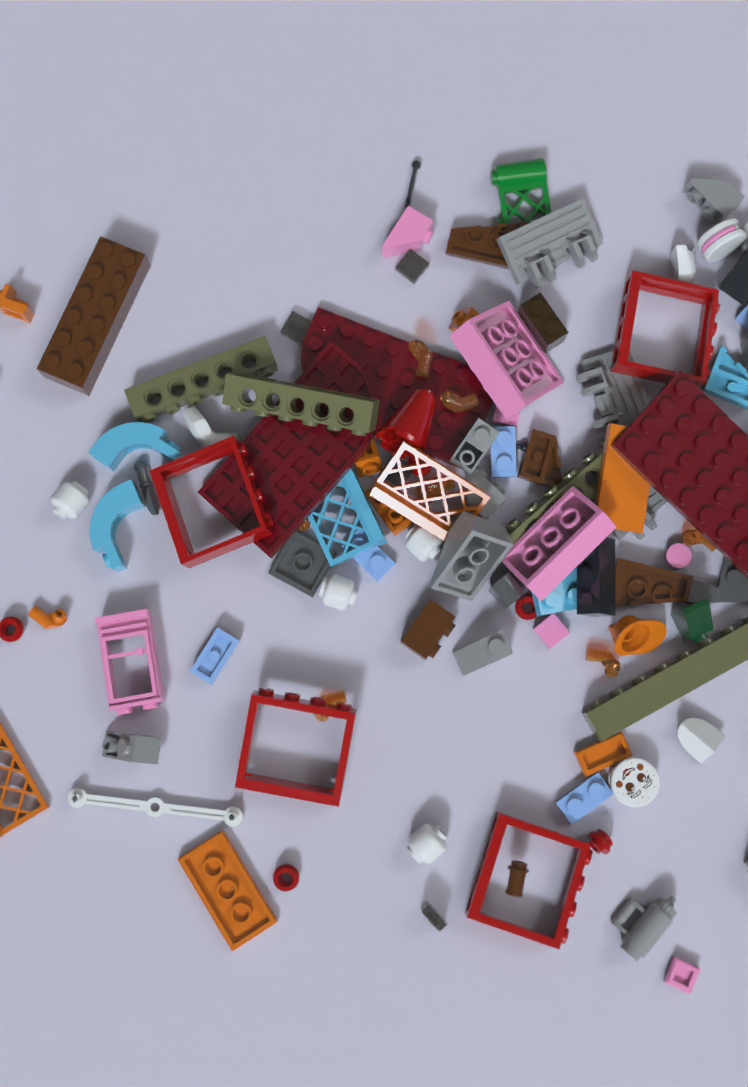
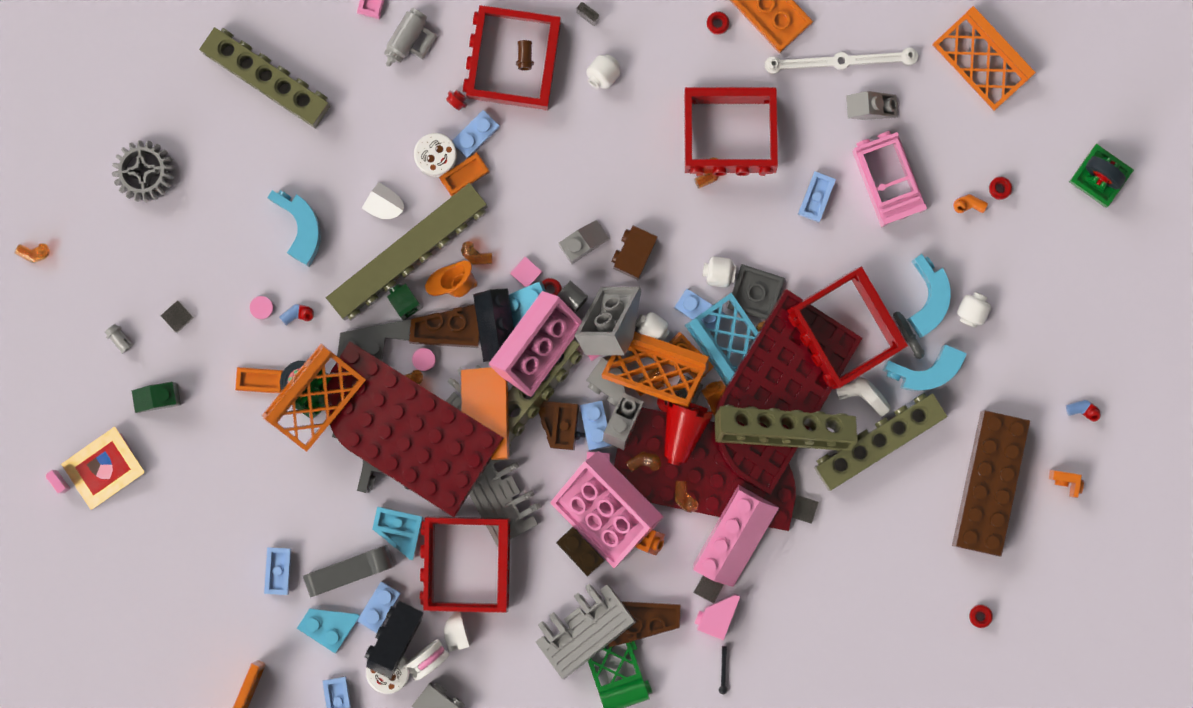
camera: 170 degrees right, 5 degrees up
none -> bright pink slope [693,485,779,587]
none -> red plate [969,605,993,628]

